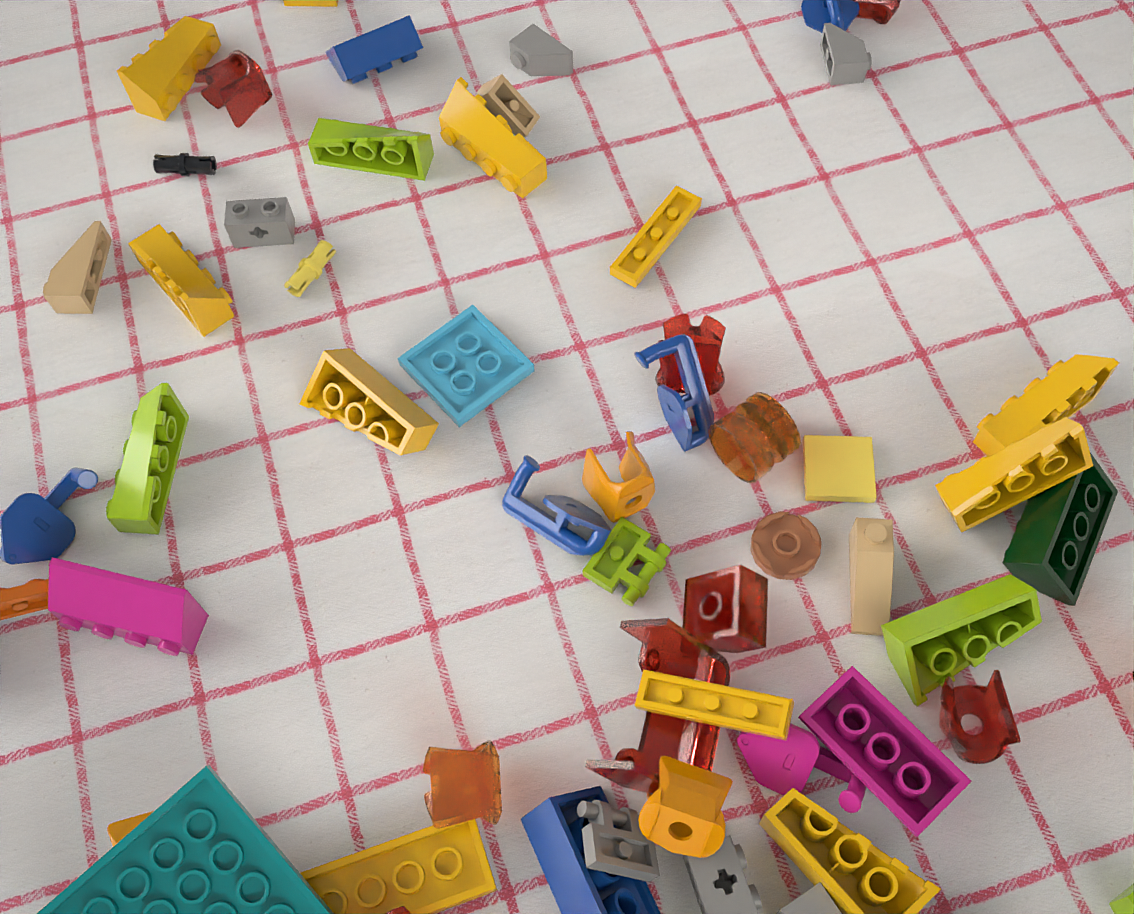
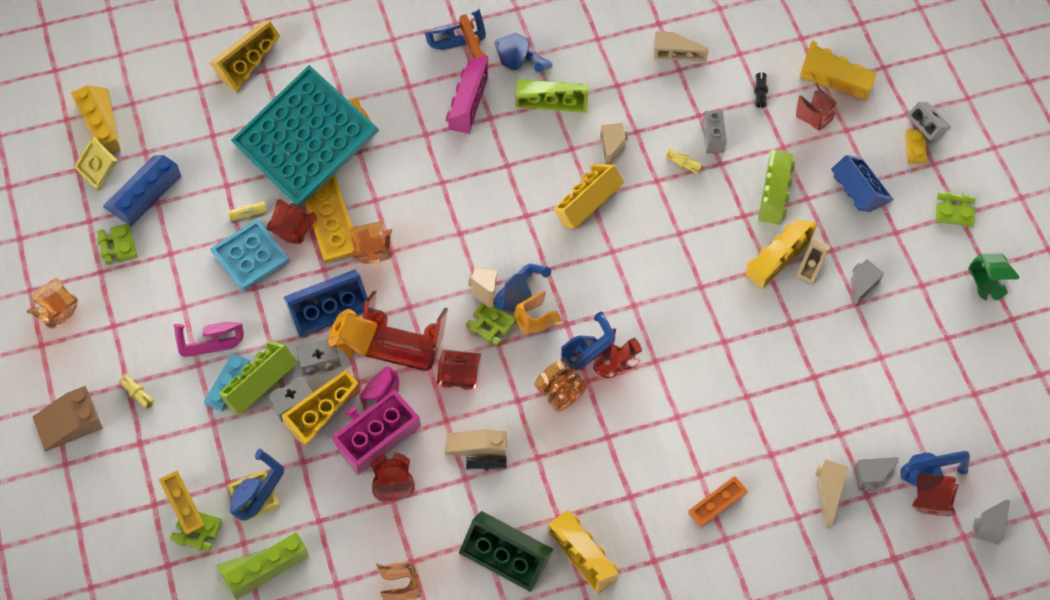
camera: 85 degrees right, 0 degrees up
yellow wedge [128,224,235,337] -> none
medium azure plate [398,305,535,427] -> none
light grey plate [577,800,660,882] -> none
yellow plate [610,185,702,288] -> none
yellow tile [634,669,794,741] -> none
nougat tile [751,511,821,580] -> none
light yellow tile [802,435,877,503] -> none
lime wedge [881,574,1042,707] -> none
yellow wedge [935,417,1093,533] -> none
none -> black pin [466,455,507,471]
none -> tan slope [468,268,497,307]
none -> tan slope [600,123,628,165]
none -> orange plate [688,476,748,528]
none -> tan slope [815,459,849,528]

